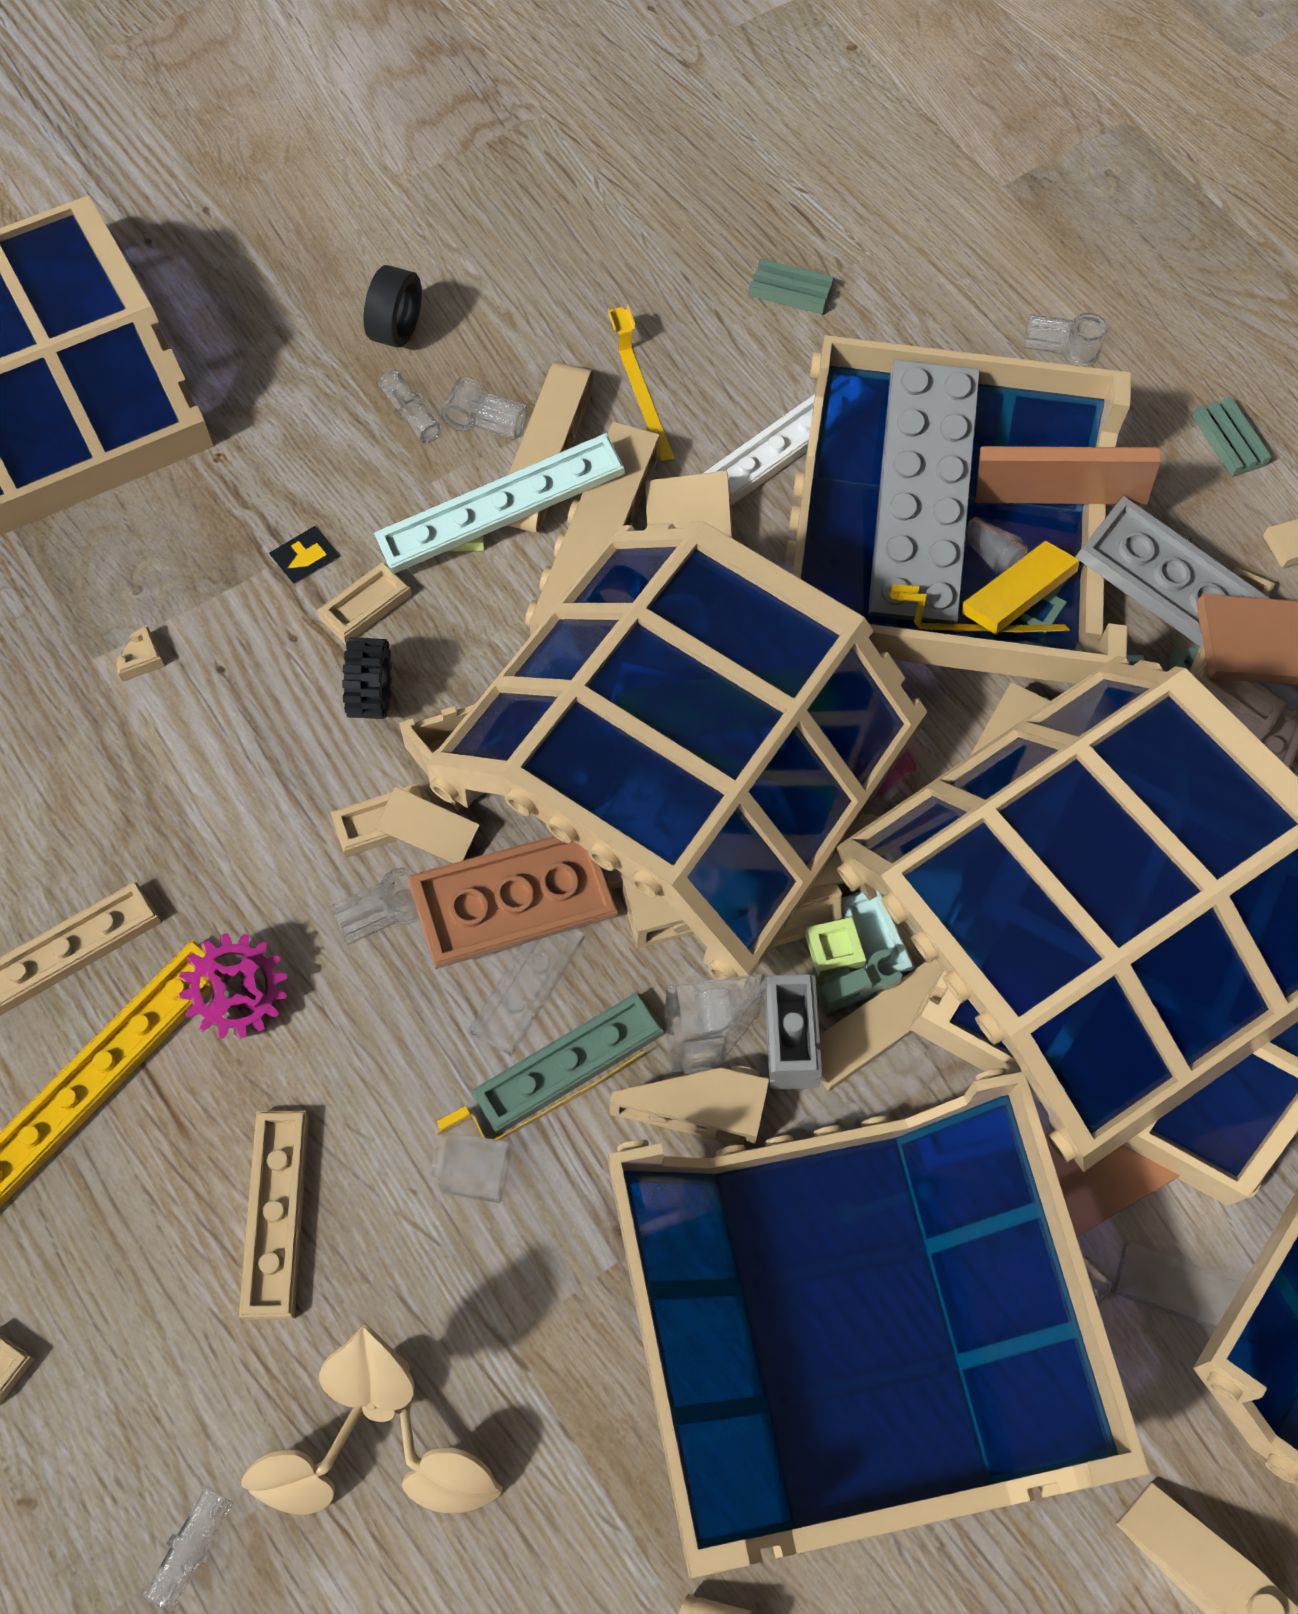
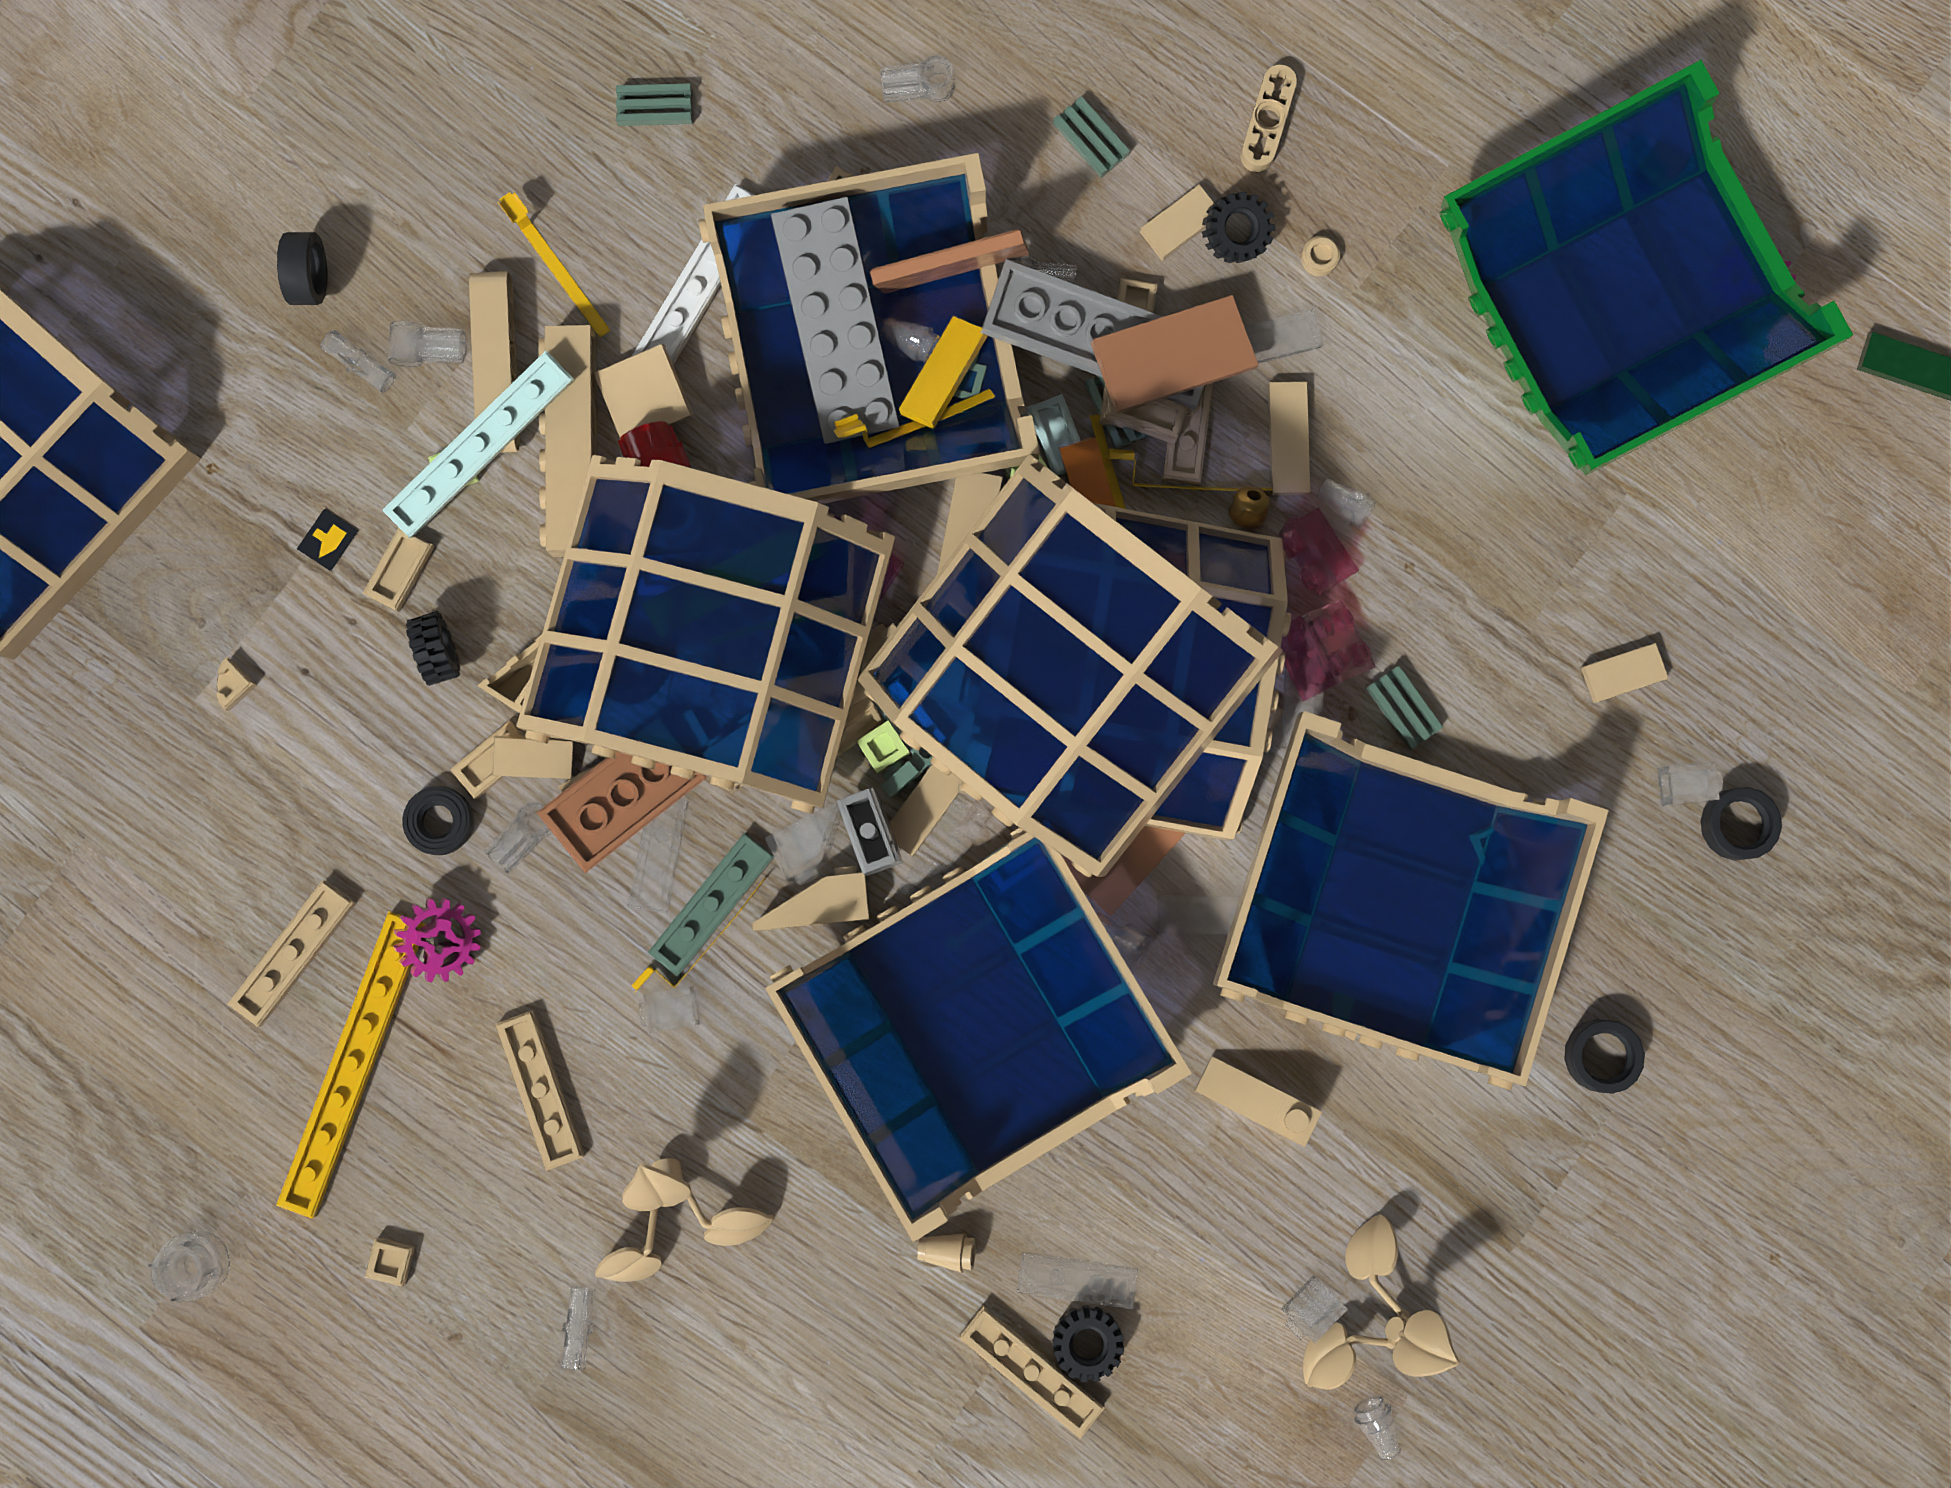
camera: 20 degrees left, 20 degrees up
none -> black tyre [402,786,474,855]

